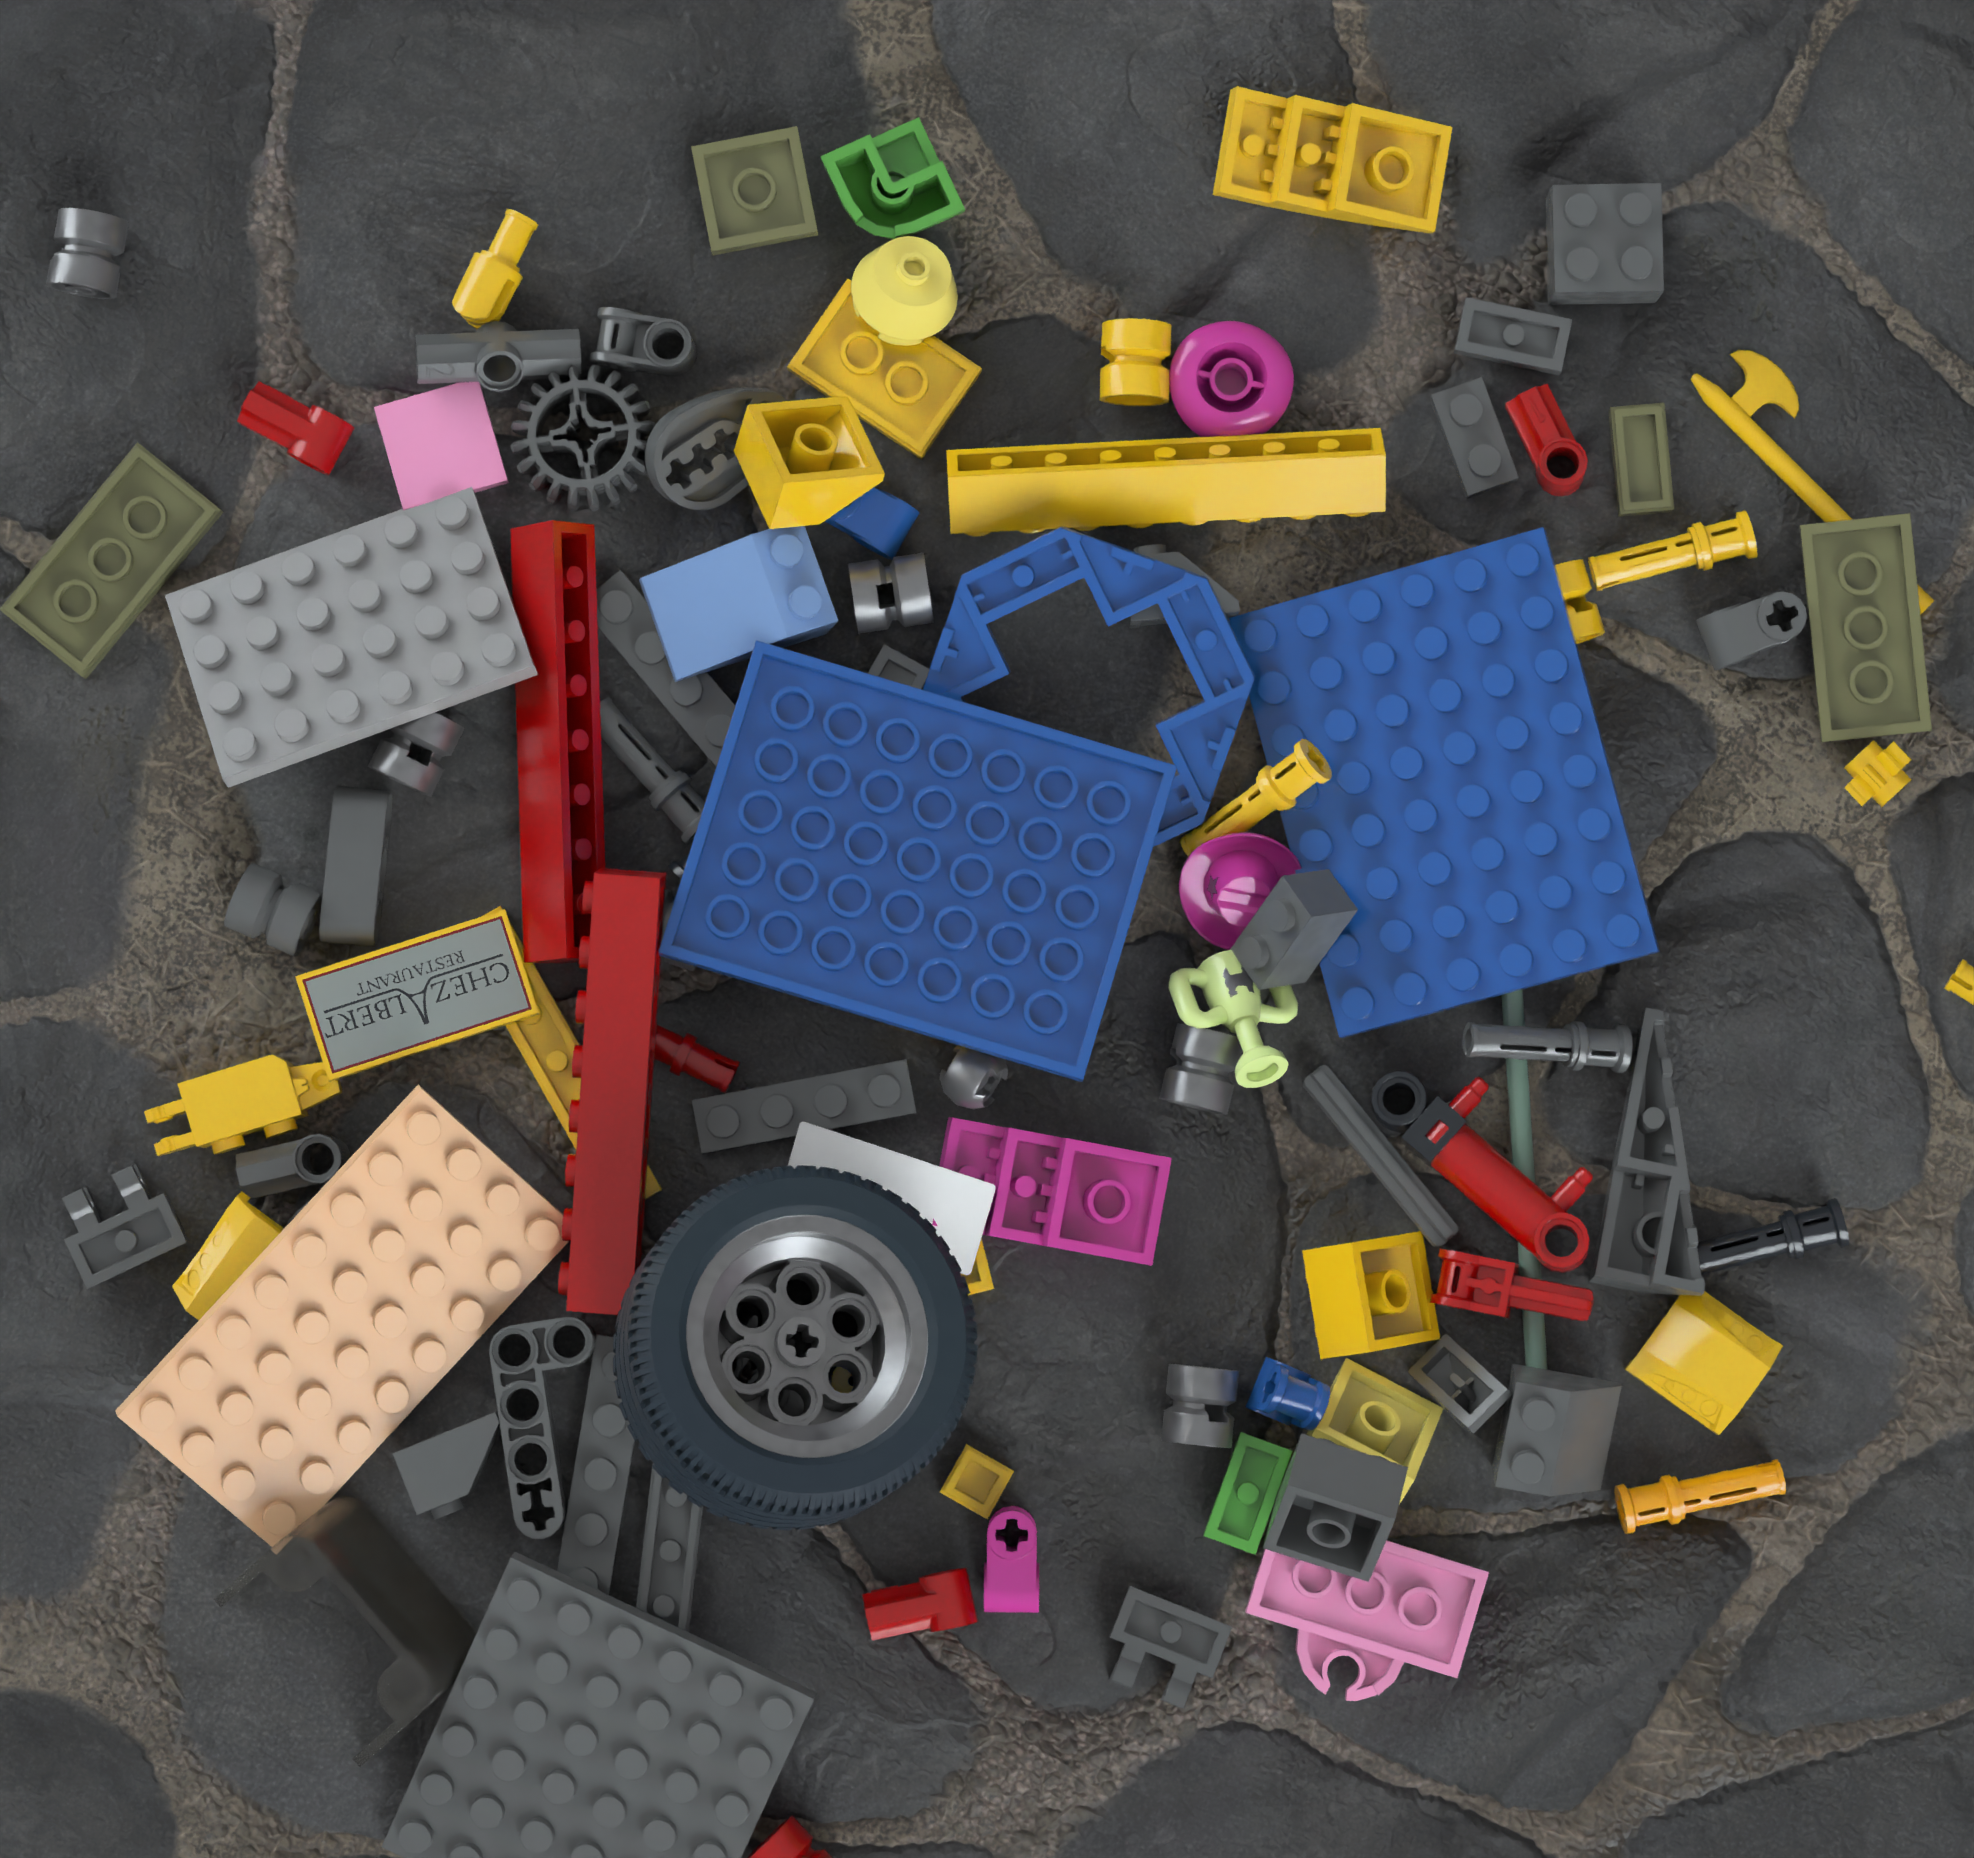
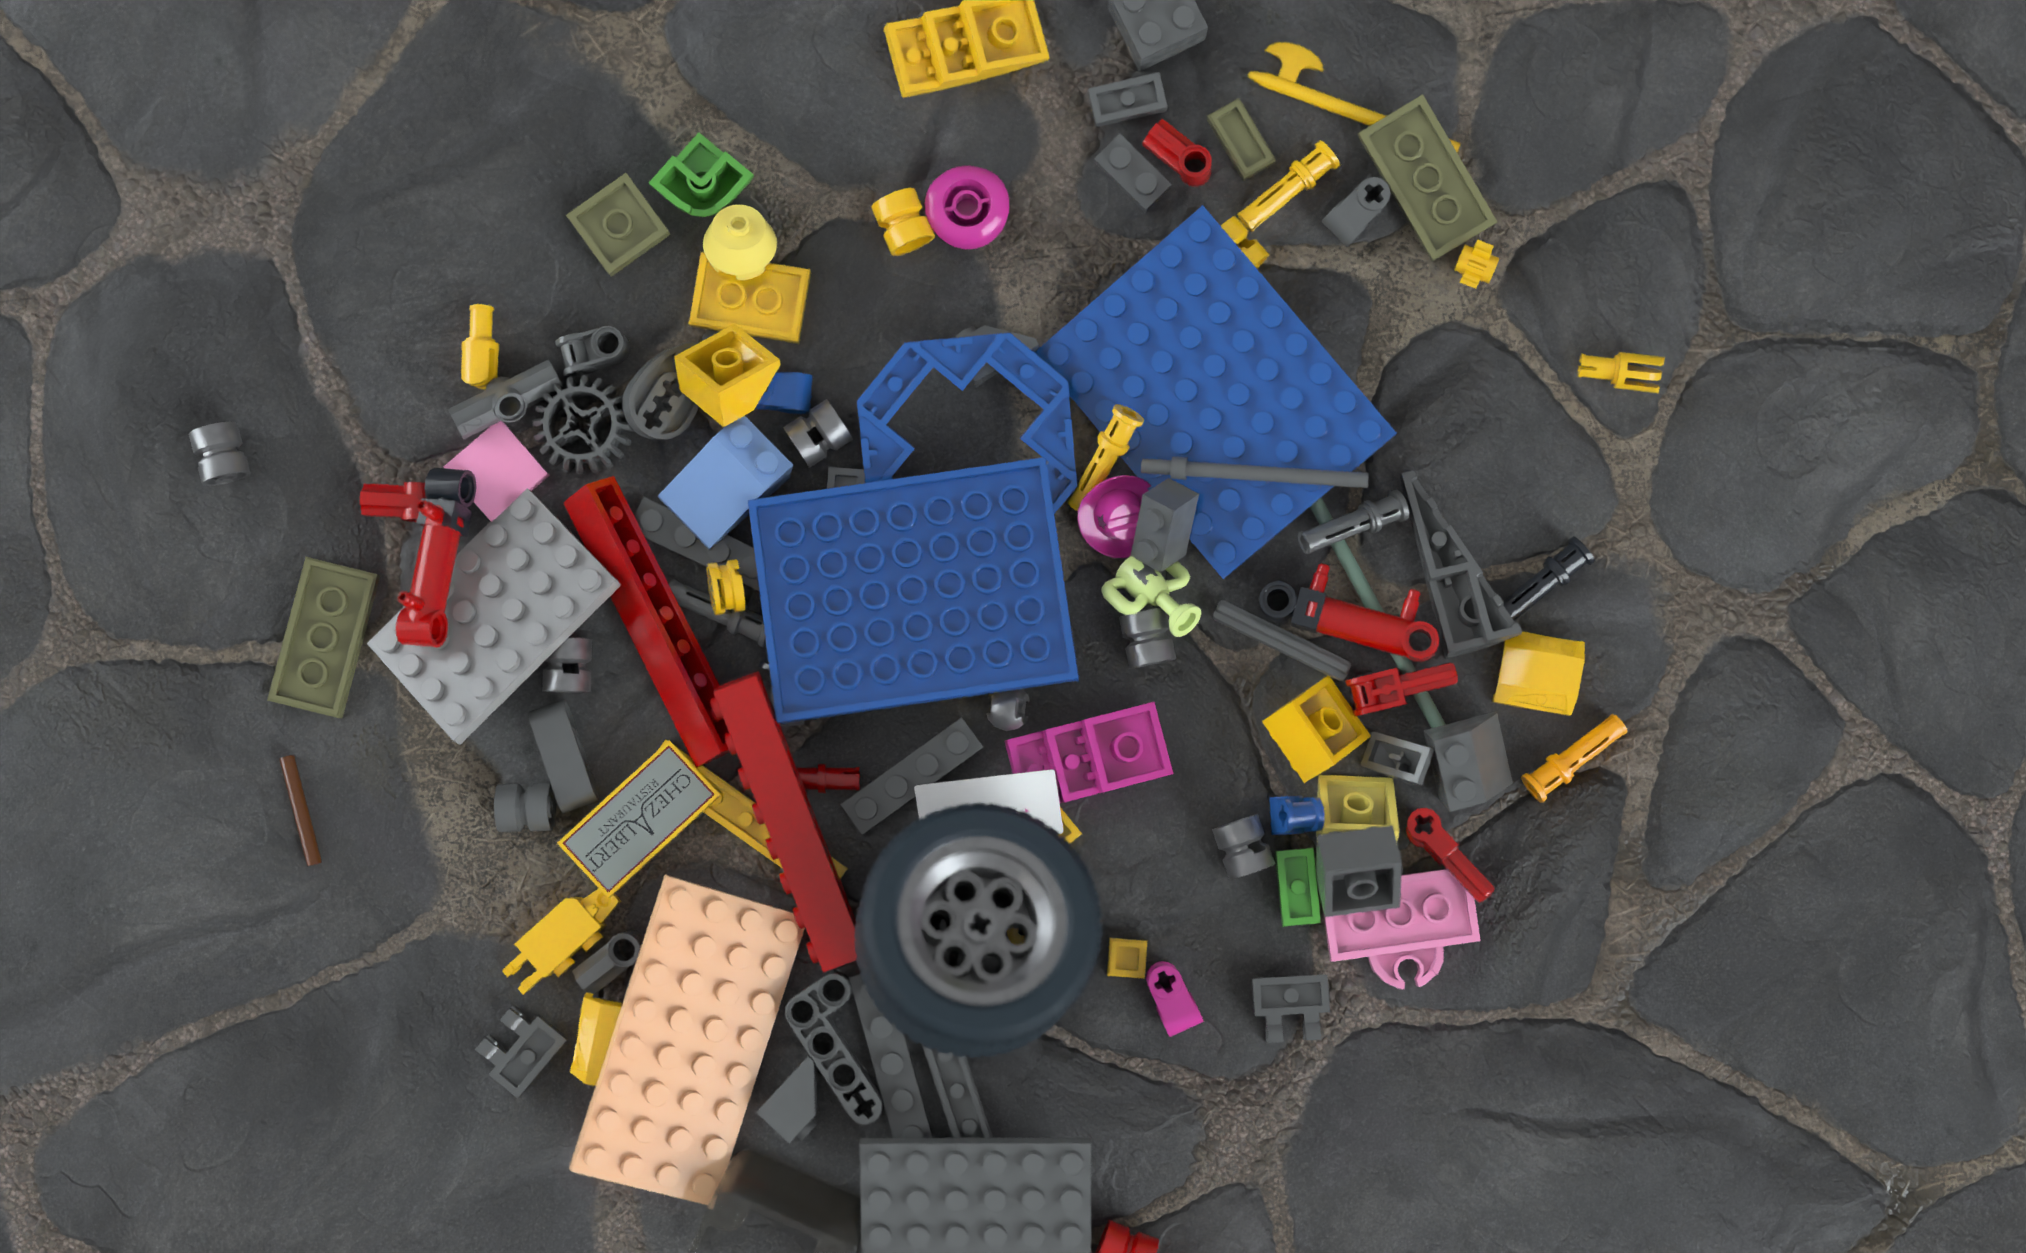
camera: 25 degrees left, 0 degrees up
red piece [862,1567,978,1640] -> none
yellow brick [946,428,1386,536] -> none
none -> red piece [395,468,477,648]
none -> yellow wheel [706,559,745,615]
none -> dark grey bar [1141,456,1369,488]
none -> red connector [1406,808,1495,903]

